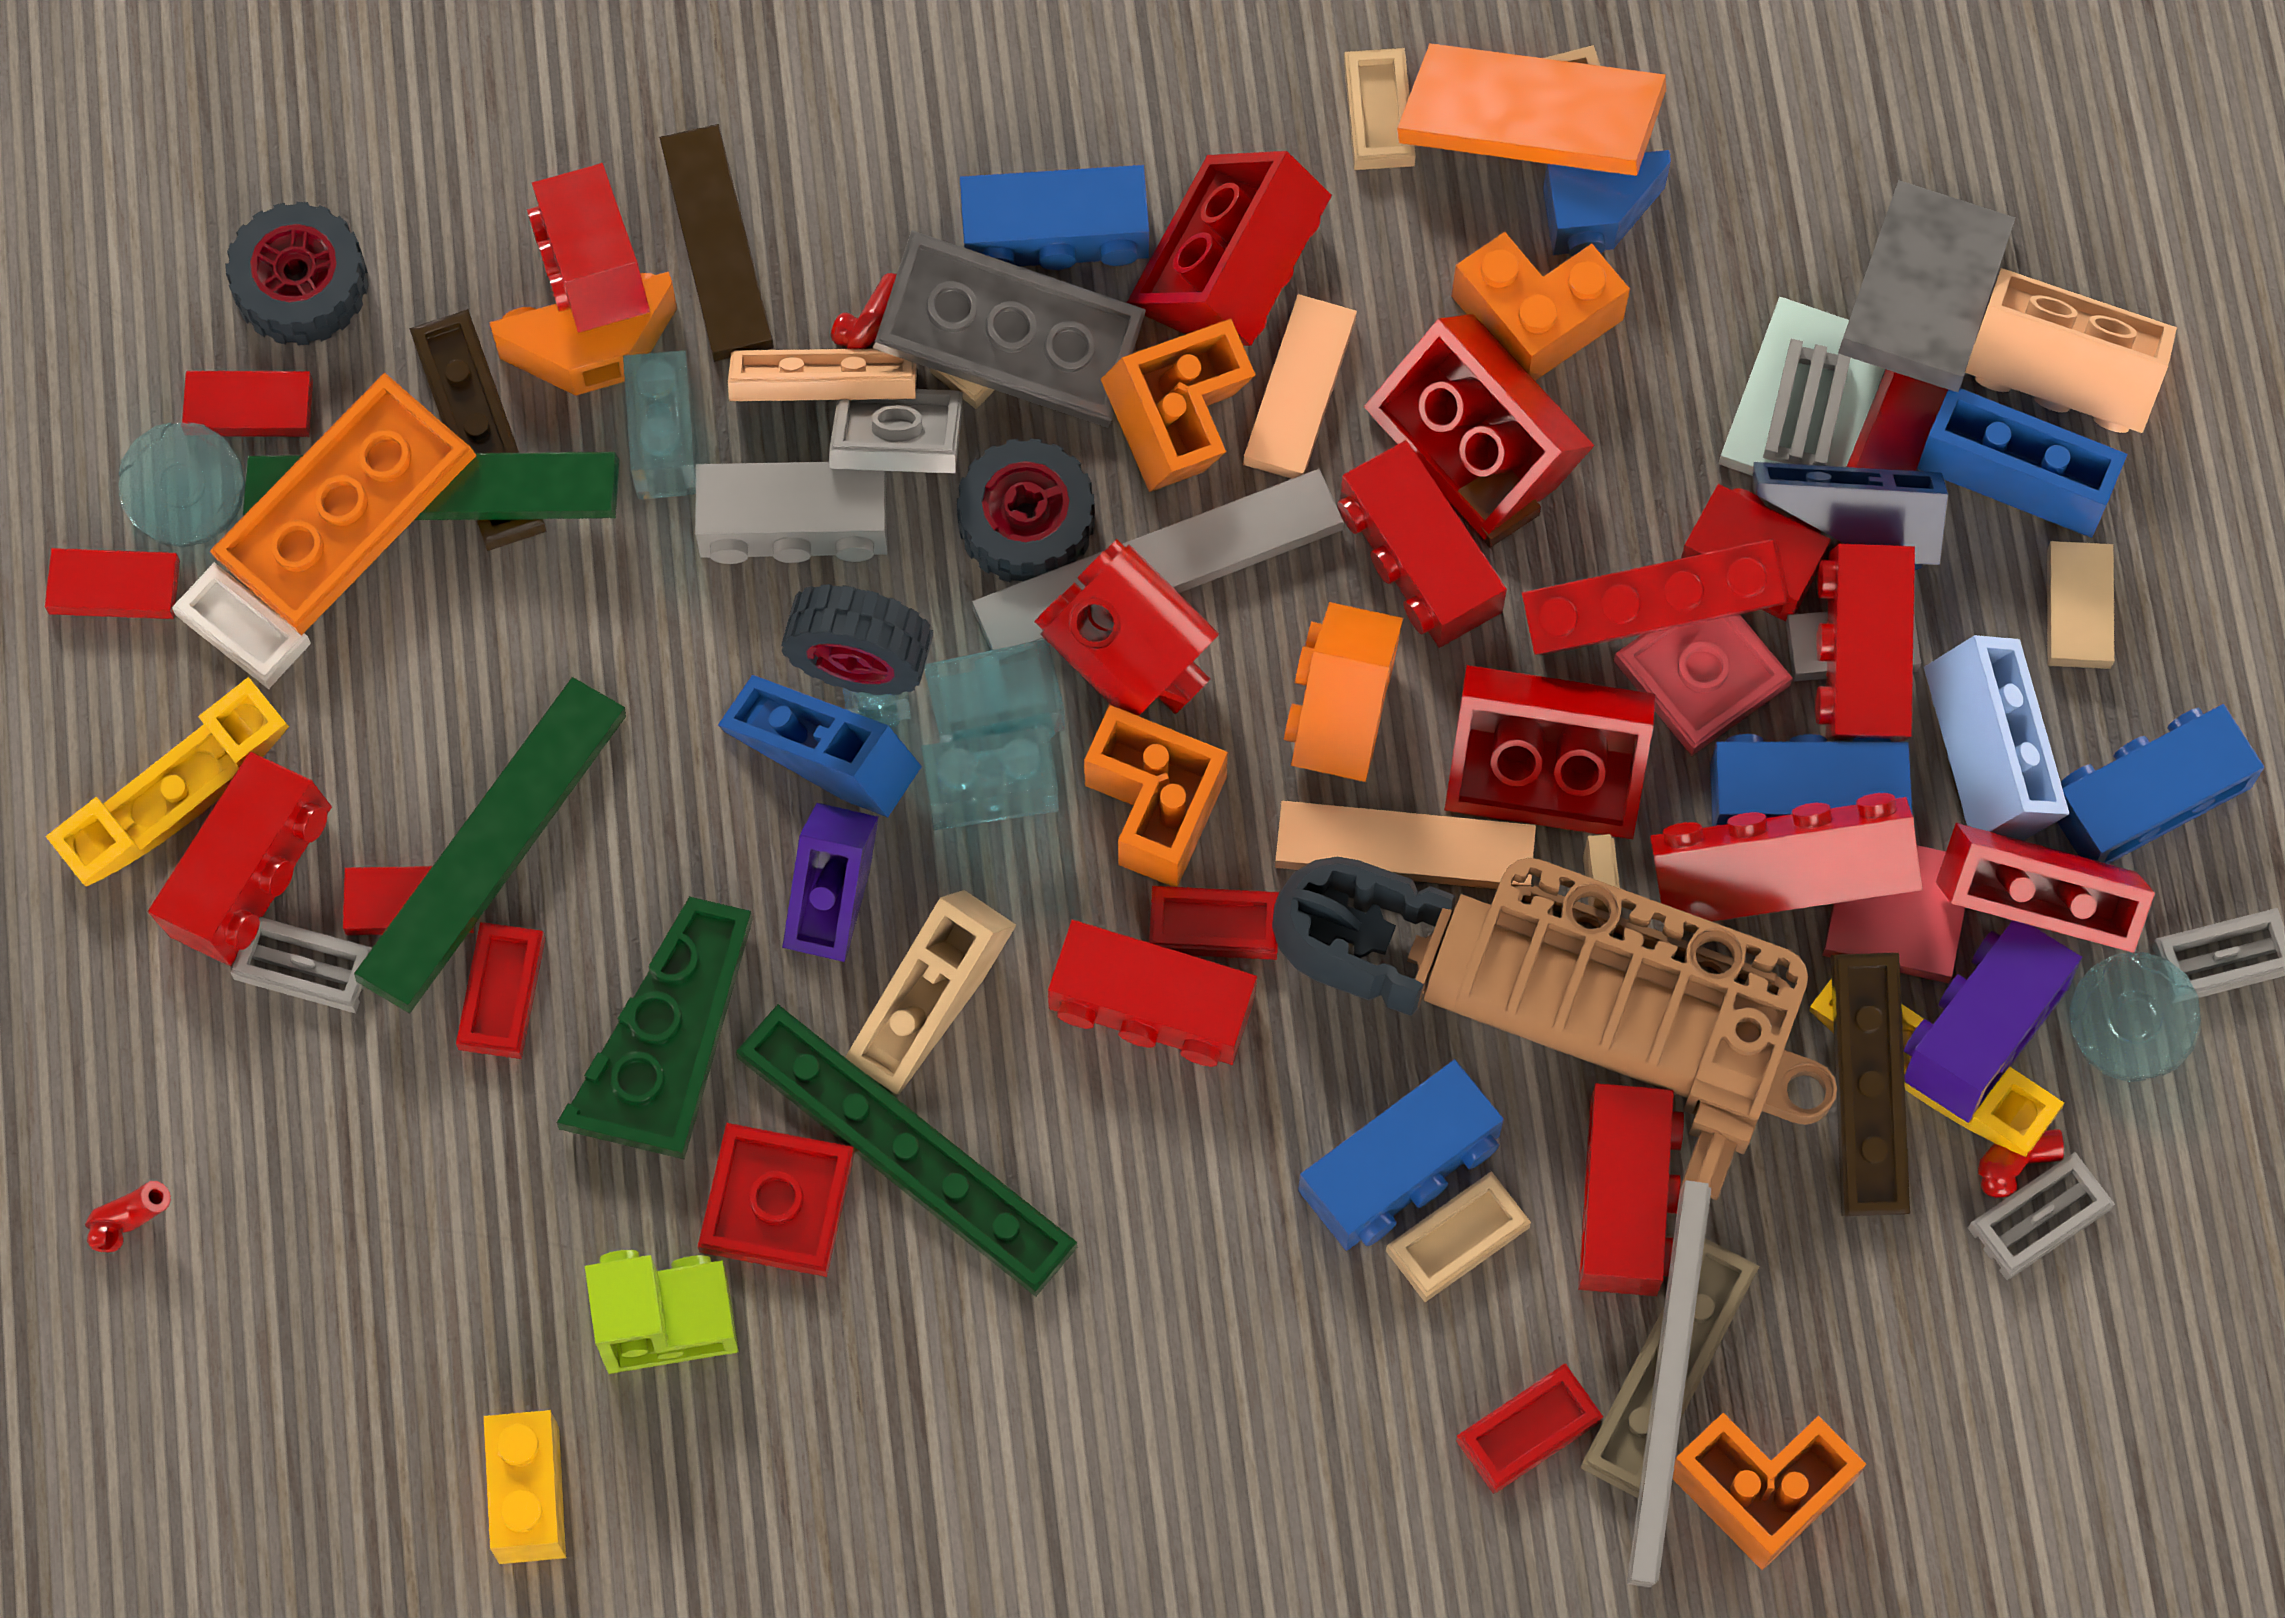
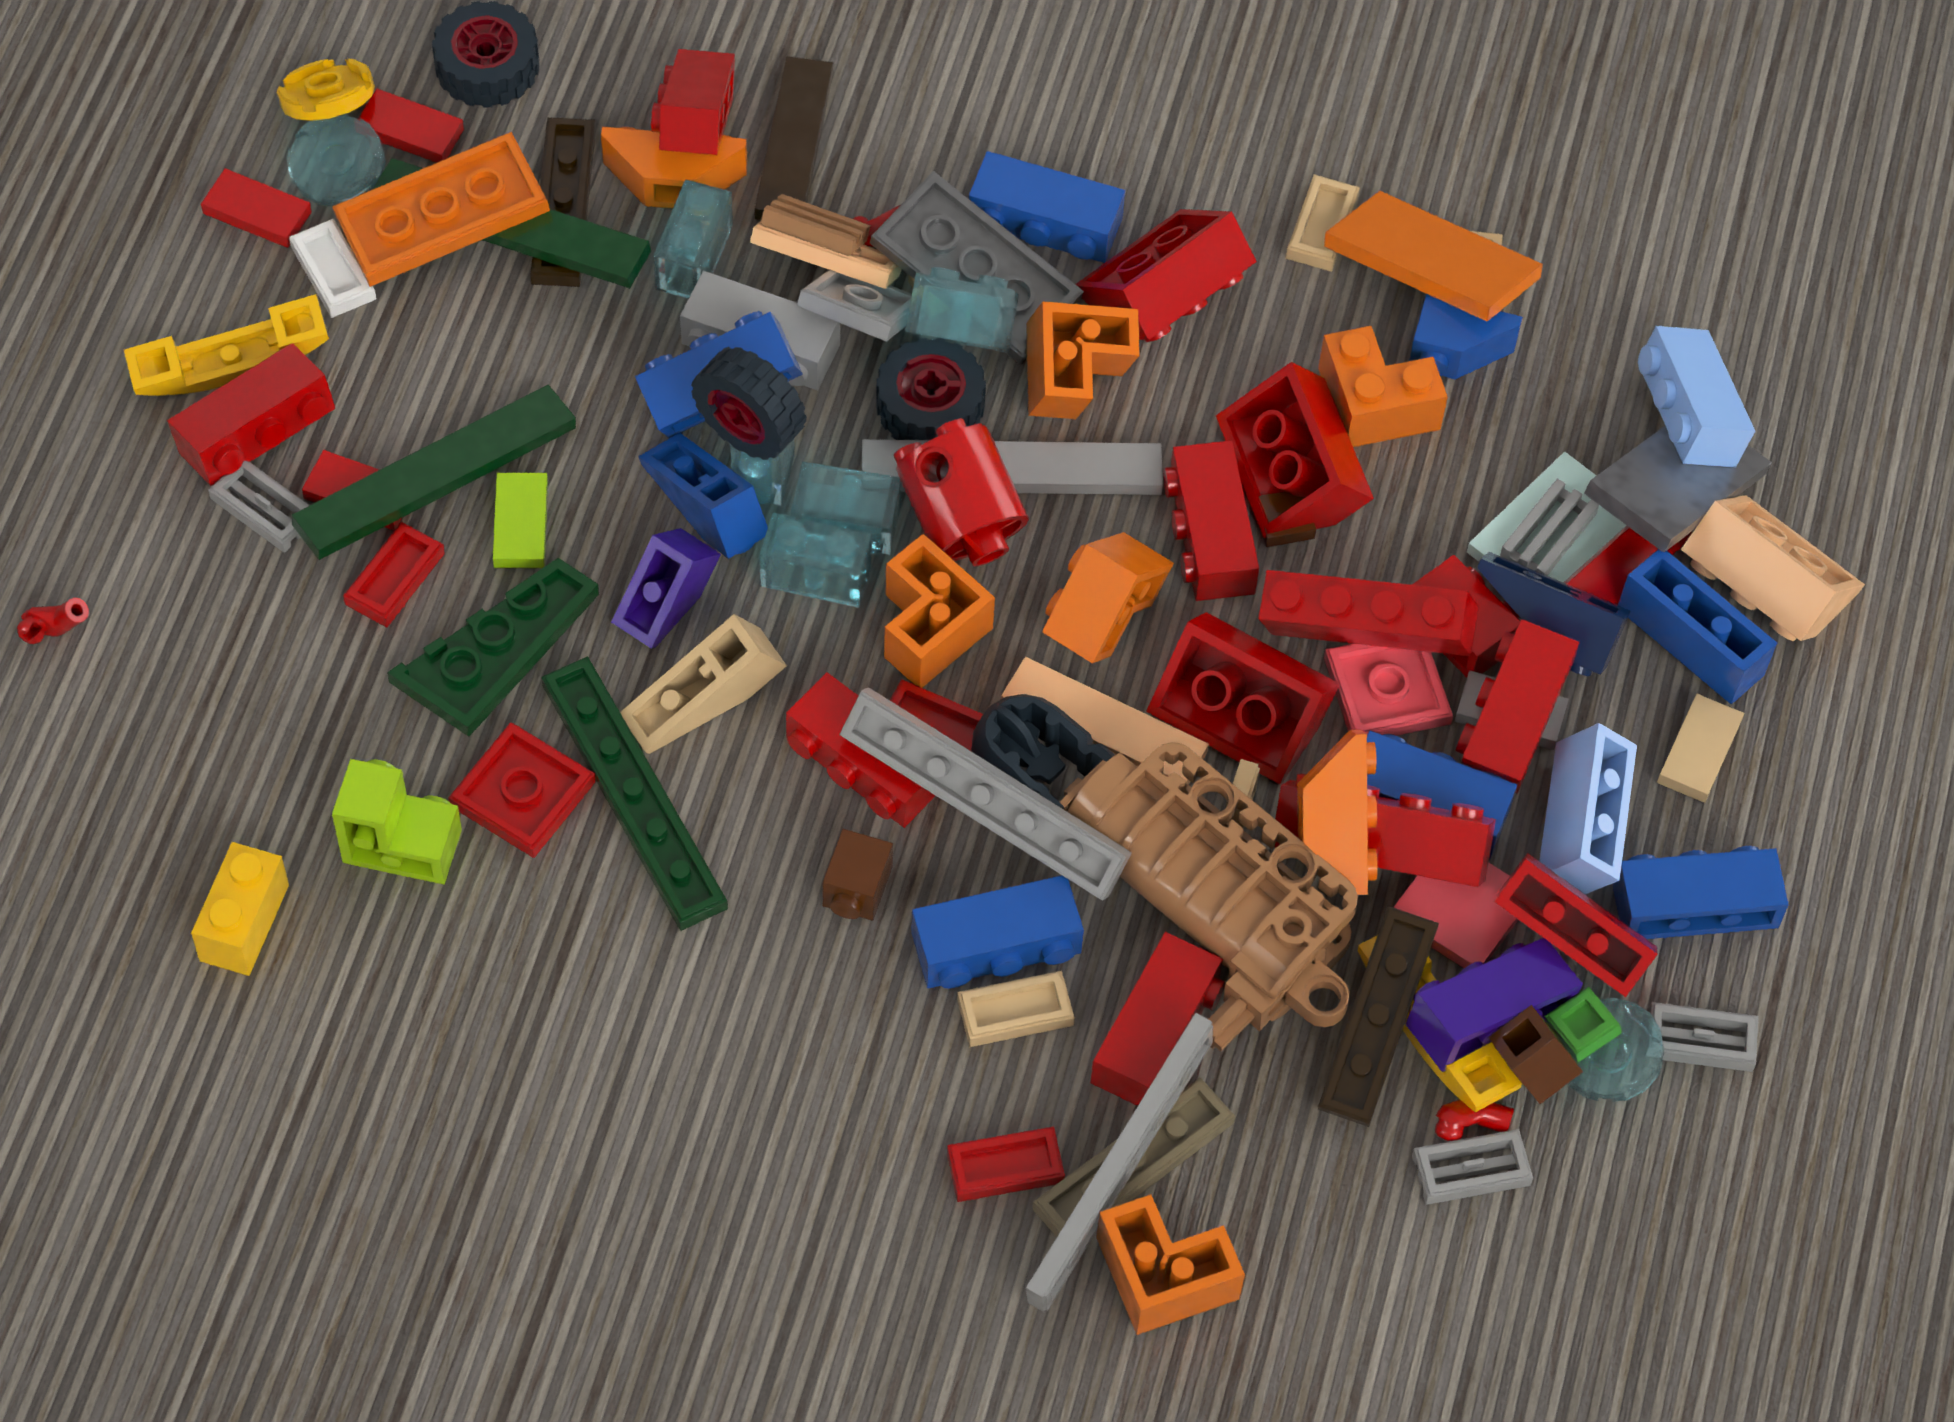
camera: 20 degrees right, 10 degrees down
light nougat tile [1243,294,1357,479] -> none
none -> yellow tile [277,58,375,121]
none -> lime tile [493,473,548,568]
none -> blue brick [635,311,803,438]
none -> medium nougat tile [761,194,870,256]
none -> reddish brown brick [823,829,893,921]
none -> light grey tile [839,687,1132,901]
none -> clear light blue brick [905,267,1019,353]
none -> orange slope [1297,729,1377,895]
none -> reddish brown brick [1488,1005,1583,1104]
none -> bright green tile [1545,987,1622,1062]
none -> light blue brick [1637,326,1755,468]

